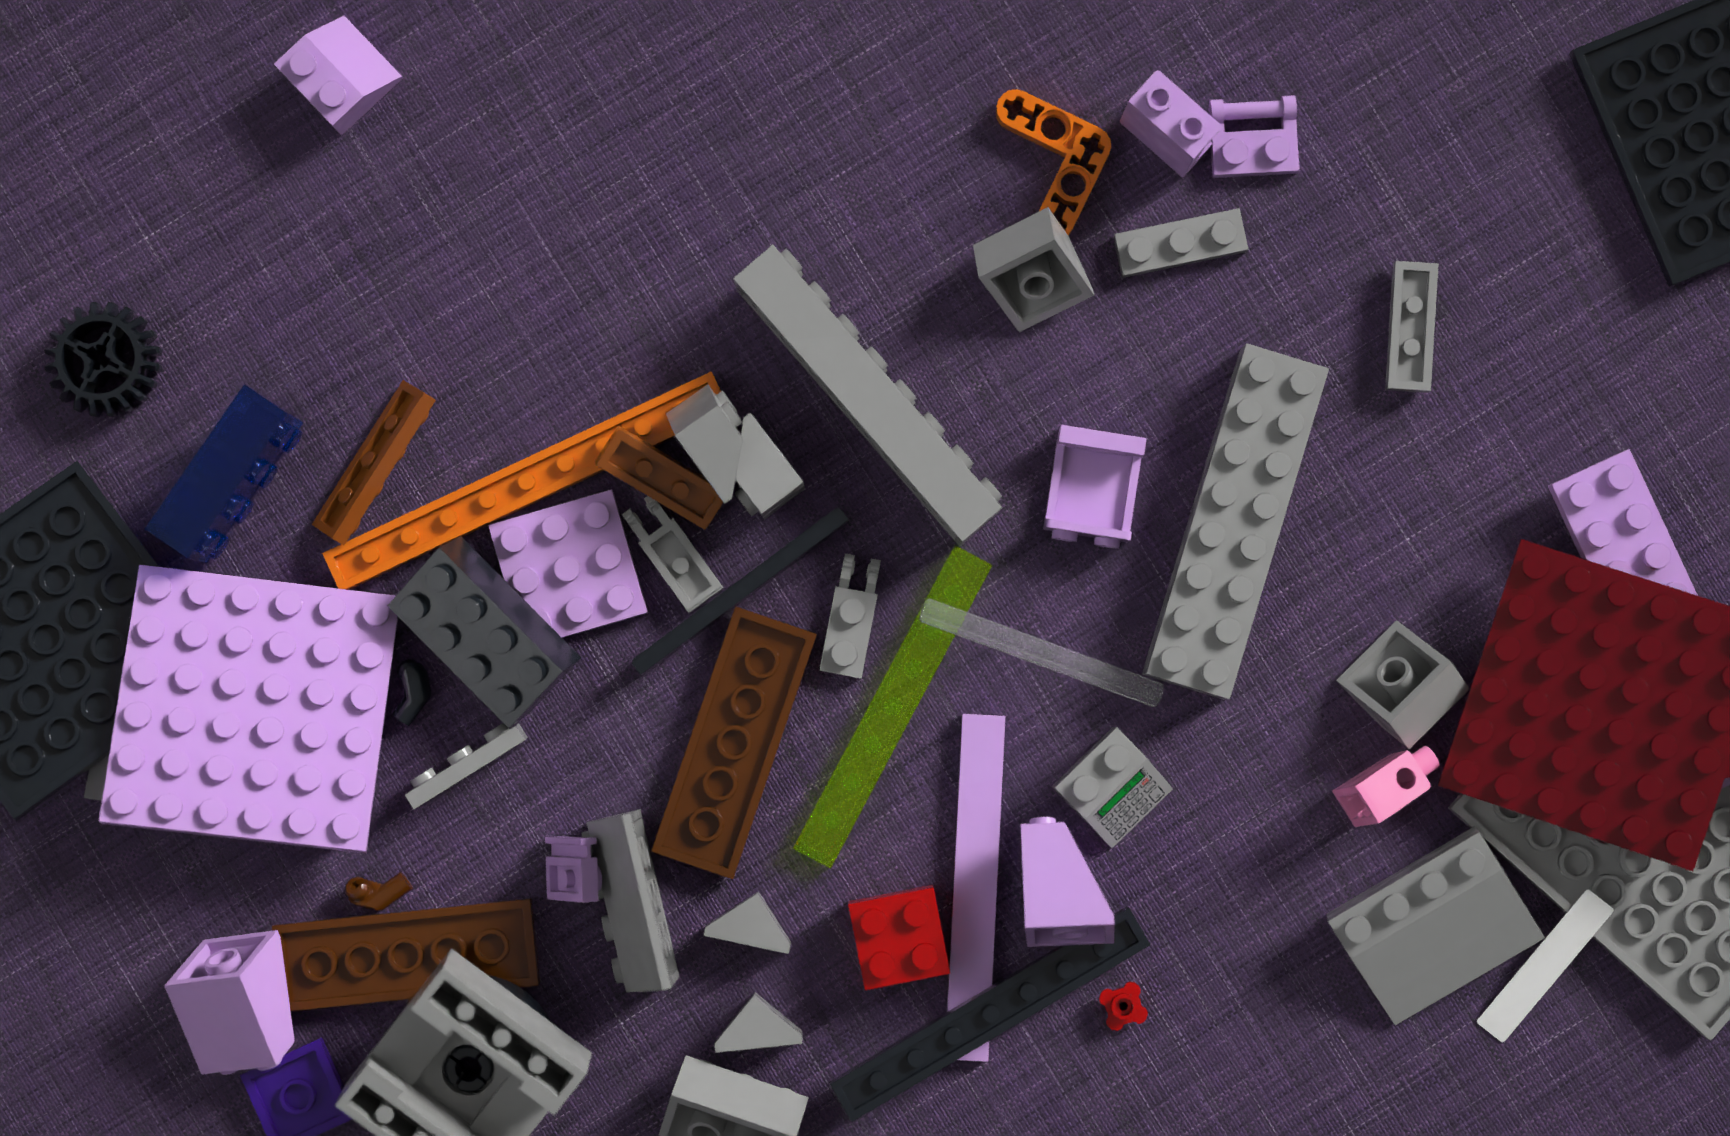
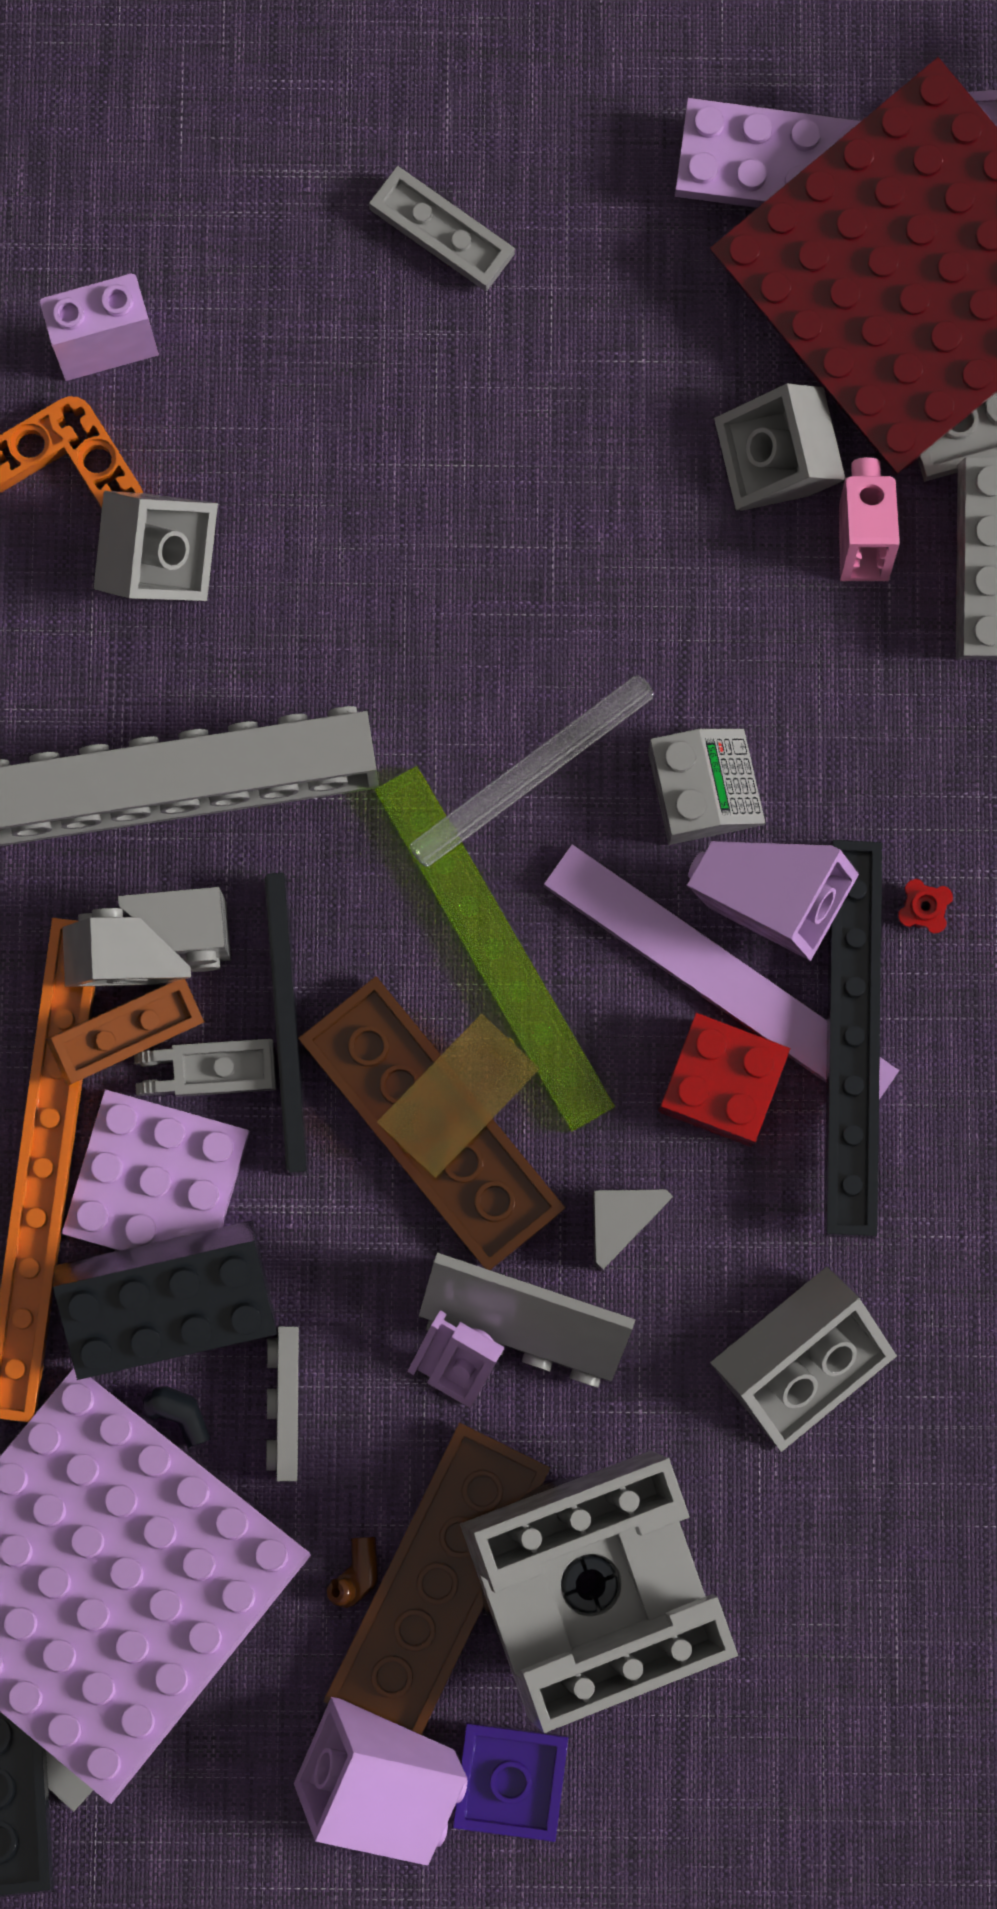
camera: 60 degrees left, 5 degrees down
light grey slope [714,992,803,1053] -> none
light grey hinge [819,553,881,679] -> none
lavender panel [1043,425,1147,549] -> none
light grey plate [1113,208,1249,278] -> none
light grey brick [1142,343,1329,700] -> none
lavender plate [1209,96,1299,178] -> none
none -> clear yellow piece [377,1013,540,1178]

